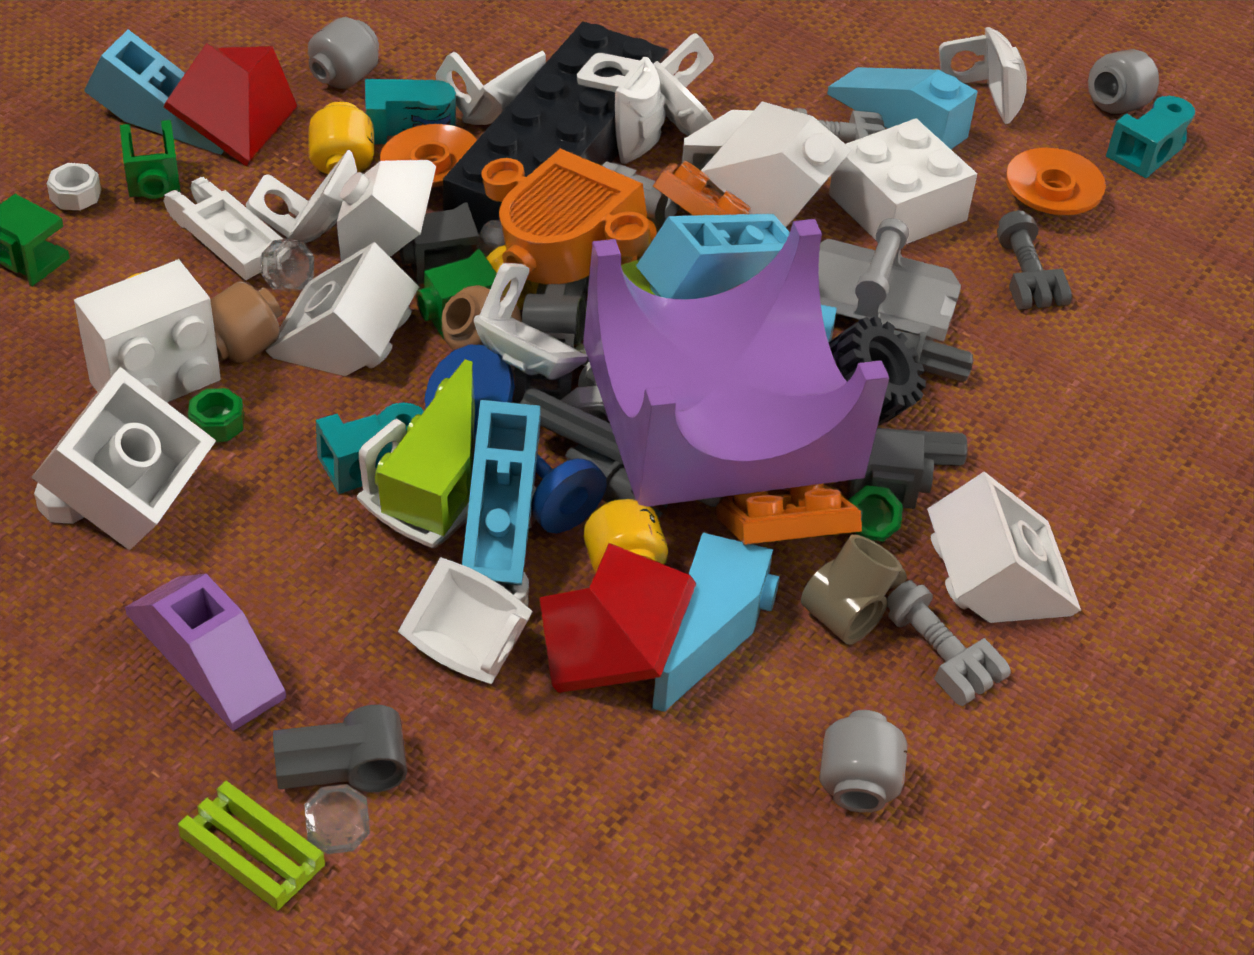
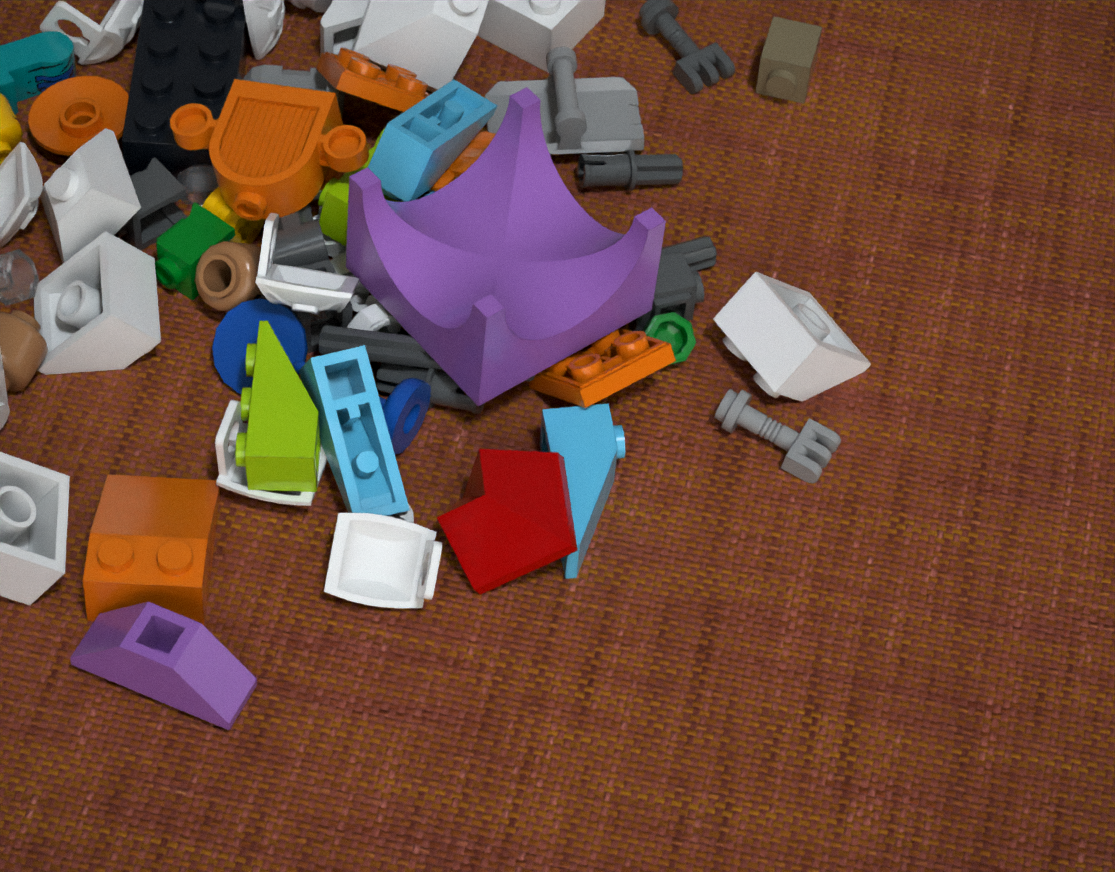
camera: 25 degrees left, 5 degrees up
lime tile [178,781,325,911] -> none
green tile [188,388,244,442] -> none
dark grey piece [273,705,407,792] -> none
clear tile [304,784,370,854] -> none
teal leg [316,402,424,494] -> none
yellow head [584,499,668,573] -> none
dark tan piece [801,535,907,644] -> none
light grey head [819,710,908,812] -> none
black tyre [828,317,926,425] -> none
none -> orange slope [83,474,221,626]
none -> dark tan brick [755,16,822,104]

